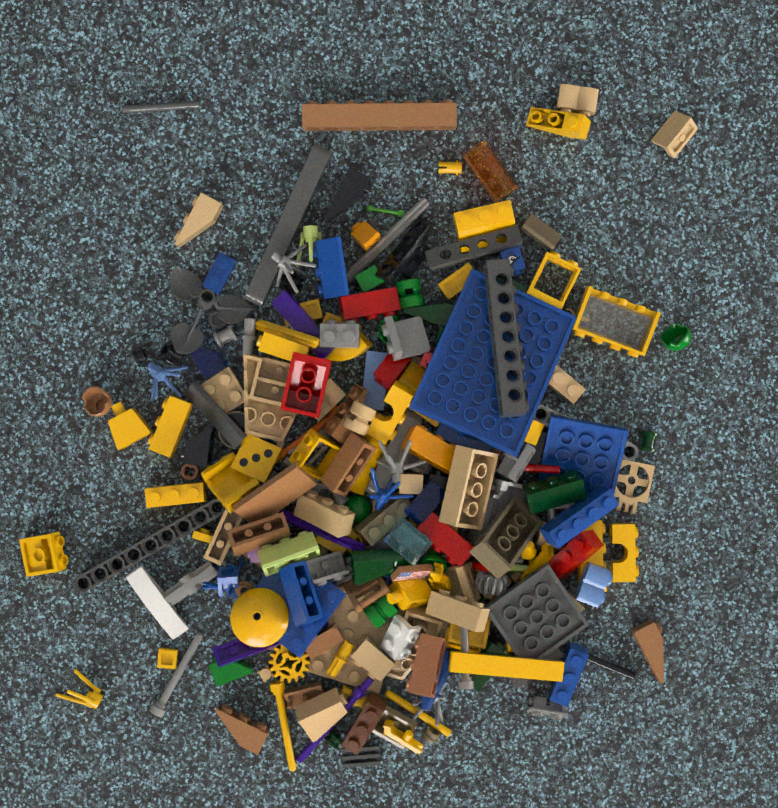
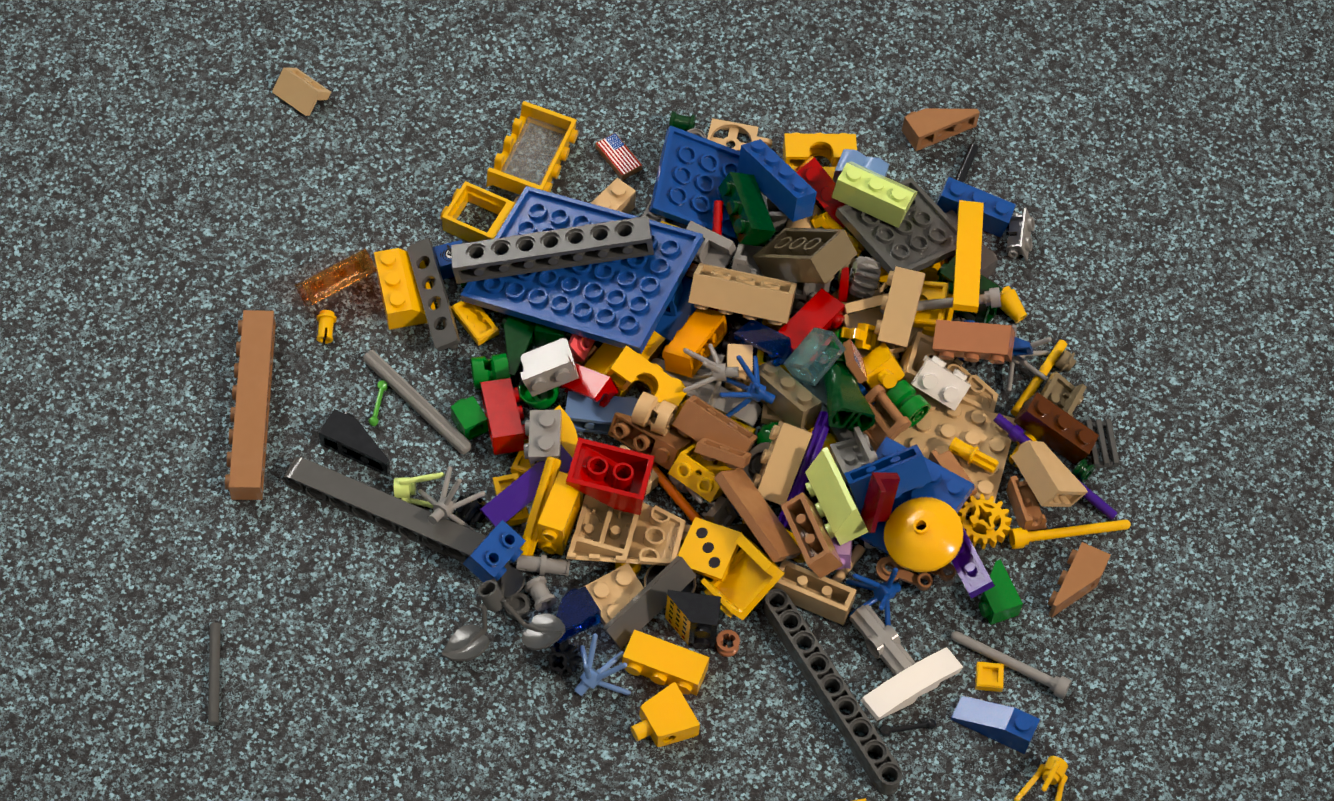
camera: 90 degrees left, 30 degrees down
medium nougat hair [82,386,112,417] -> none
black bush [132,347,149,367] -> none
yellow brick [144,481,207,508] -> none
tan slope [174,193,224,248] -> none
yellow plate [192,527,214,543] -> none
blue plate [202,252,237,295] -> none
blue panel [217,566,239,597] -> none
tan piece [258,665,274,682] -> none
blue slope [313,236,349,300] -> none
light orange slope [350,220,380,252] -> none
tan brick [351,635,396,682] -> none
black bracket [375,219,433,281] -> none
yellow piece [383,719,424,754] -> none
dark tan panel [520,213,562,252] -> none
yellow slope [526,107,591,140] -> none
tan brick [556,84,599,118] -> none
green hair [660,323,692,351] -> none
none -> blue brick [463,520,526,582]
none -> tile [595,133,642,180]
none -> medium nougat plate [694,438,752,470]
none -> yellowish green slope [832,161,918,228]
none -> dark red panel [861,472,900,533]
none -> black hinge [880,719,936,737]
none -> blue slope [950,696,1040,754]
none -> yellow cone [999,286,1028,323]

